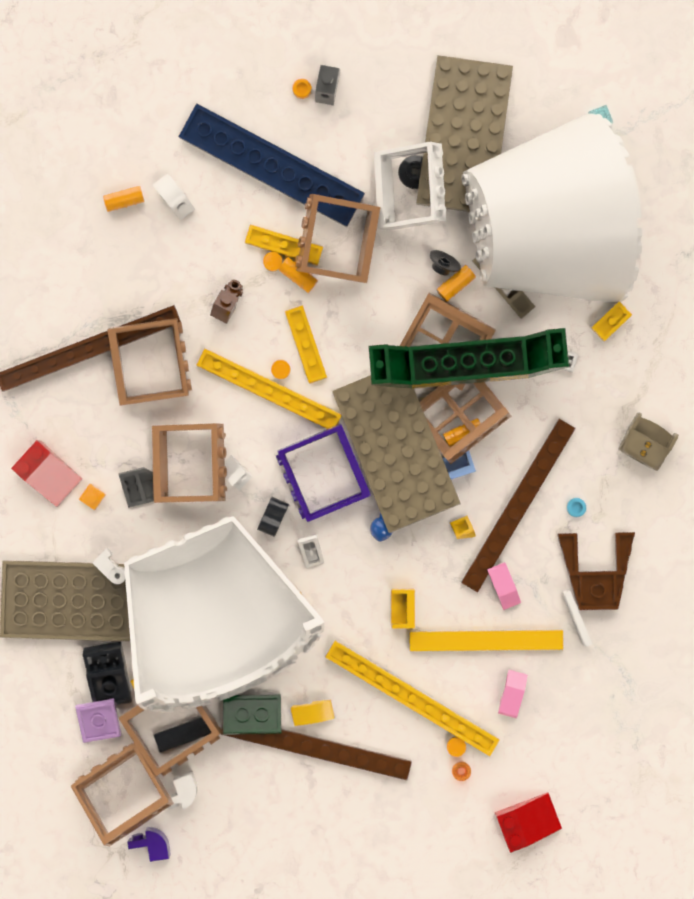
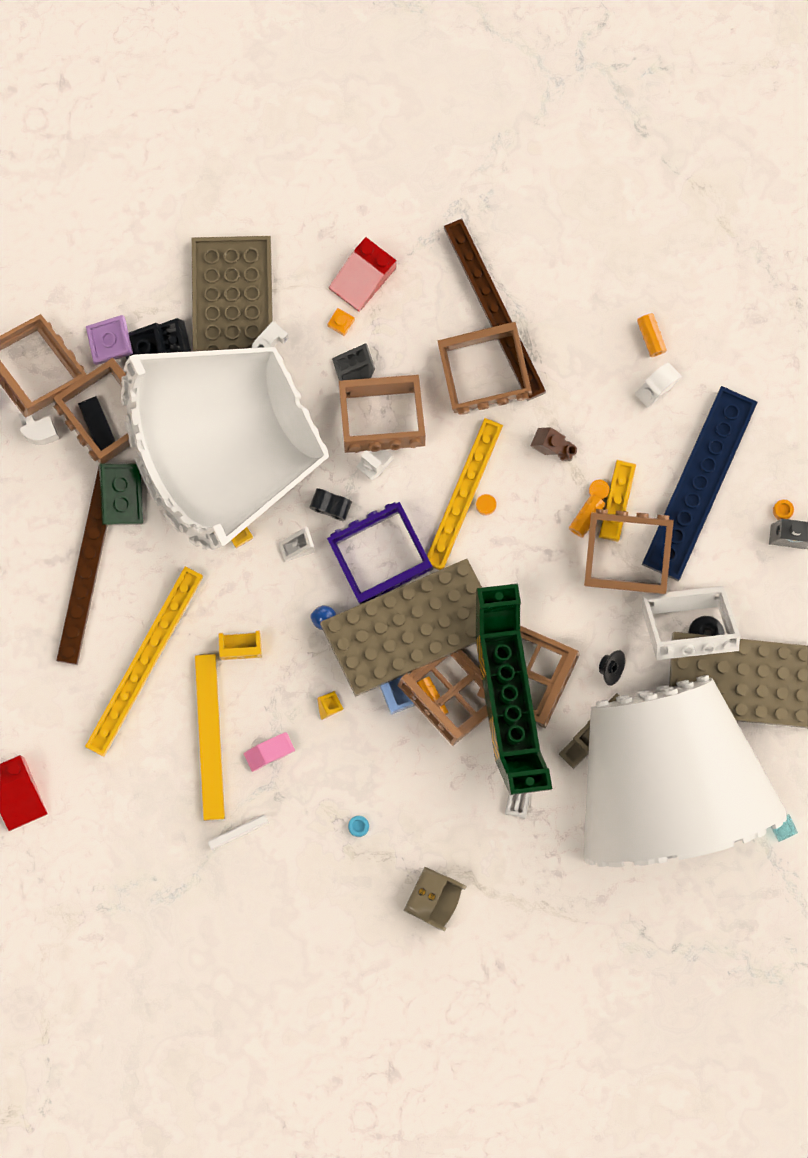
camera: 75 degrees right, 10 degrees down
yellow tile [285,305,327,384] -> none
yellow slope [291,700,335,726] -> none
light orange axle [436,265,476,302] -> none
light orange tile [447,737,466,757] -> none
clear orange plate [452,761,471,781] -> none
reddish brown plate [461,418,576,593] -> none
bright pink slope [498,670,527,718] -> none
reddish brown wing [557,532,635,610] -> none
yellow plate [591,301,632,342] -> none

